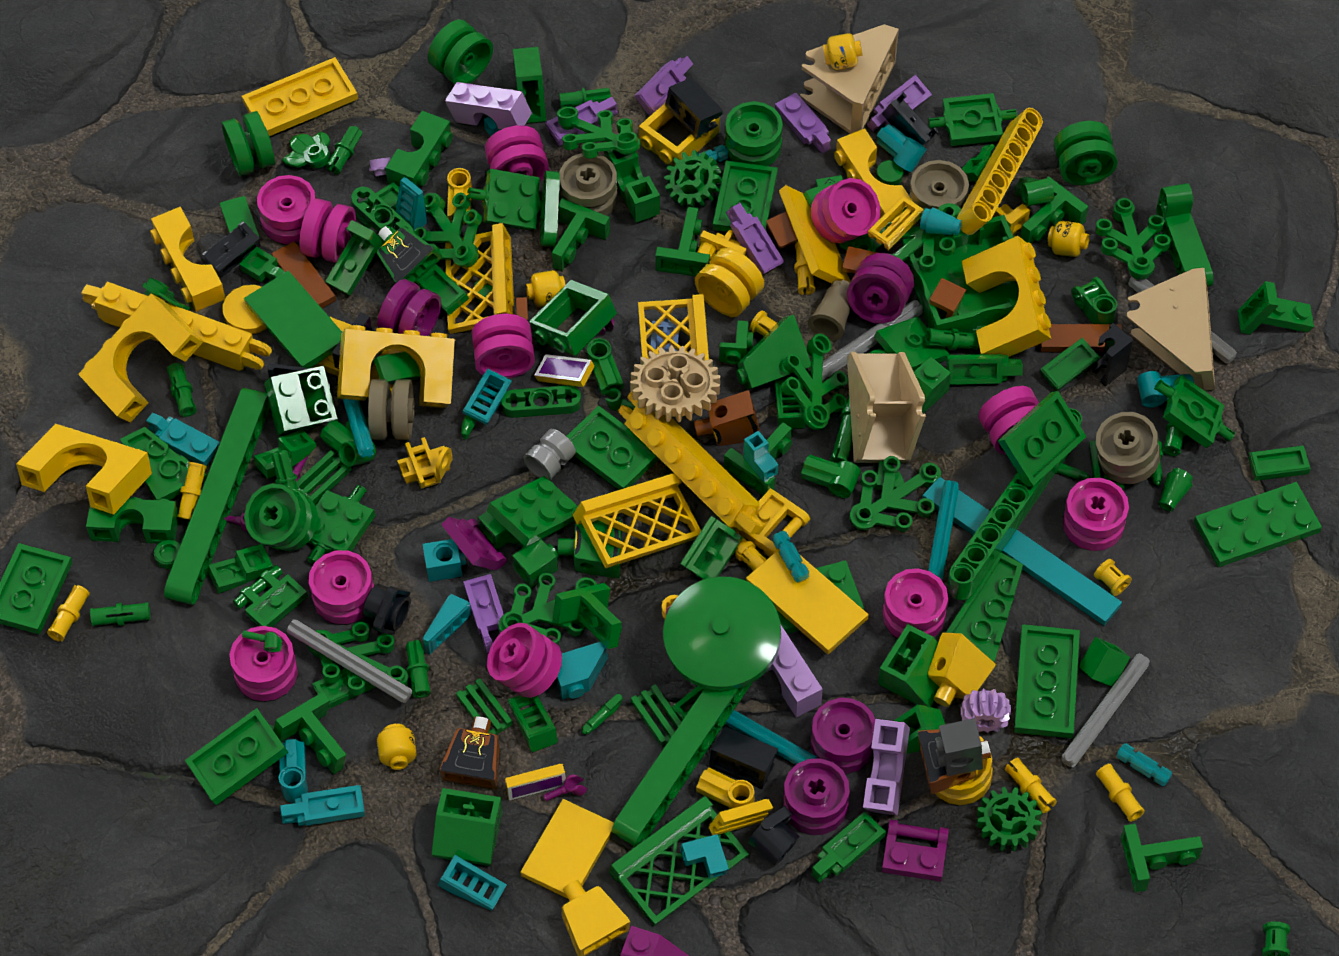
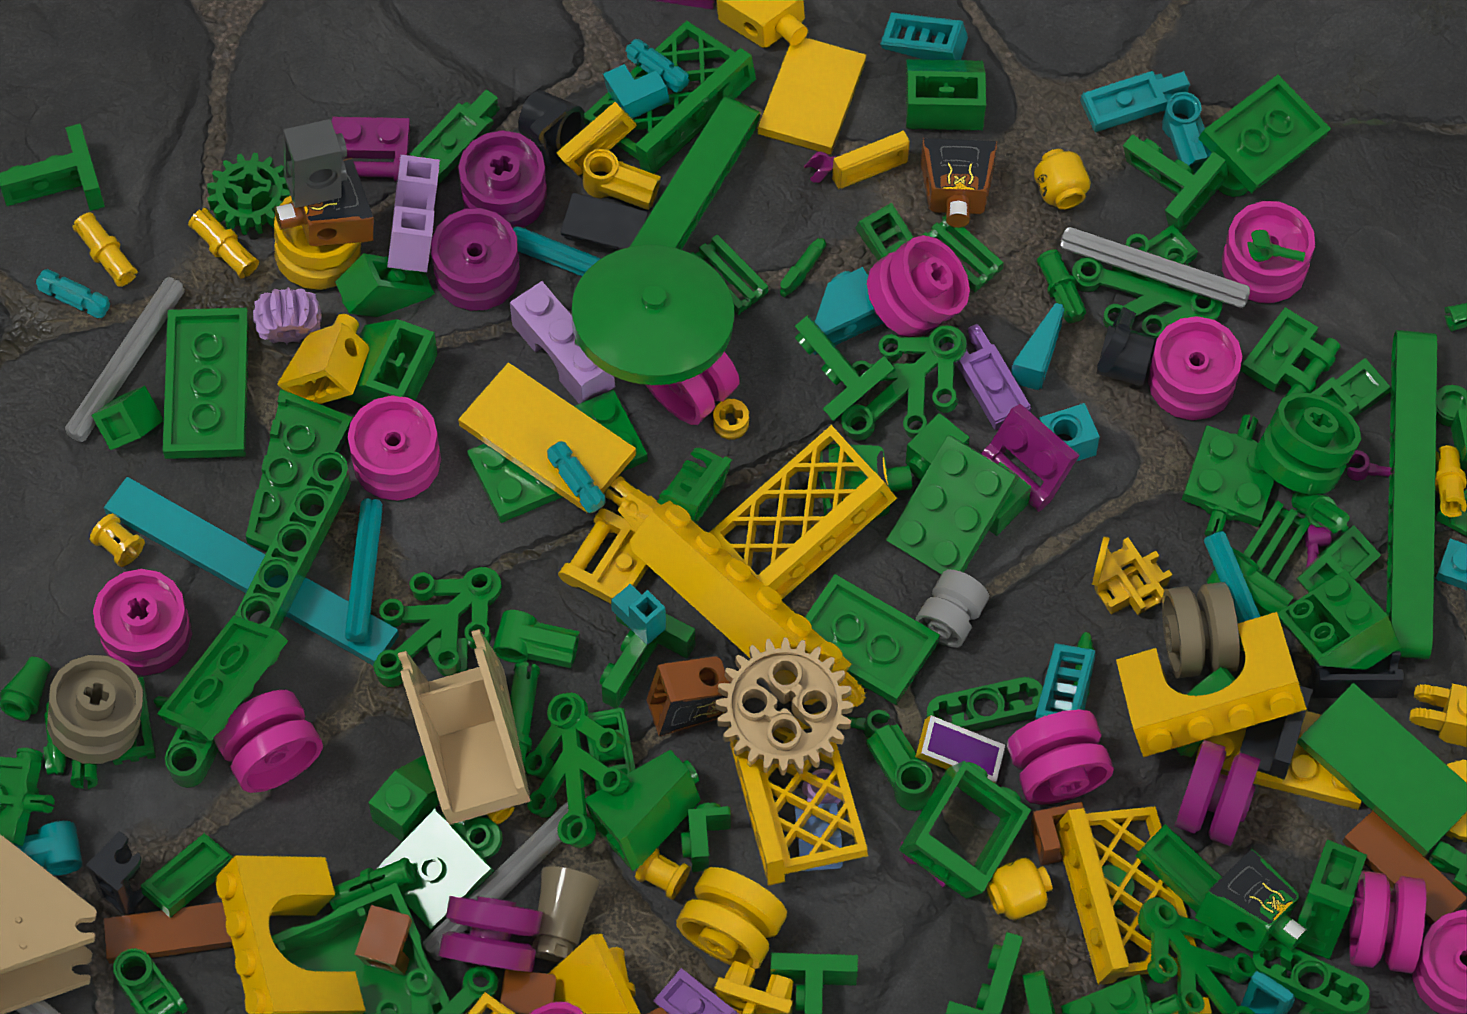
camera: 170 degrees right, 5 degrees up
green hinge [946,354,1023,385] -> none
none -> teal axle [625,39,689,92]

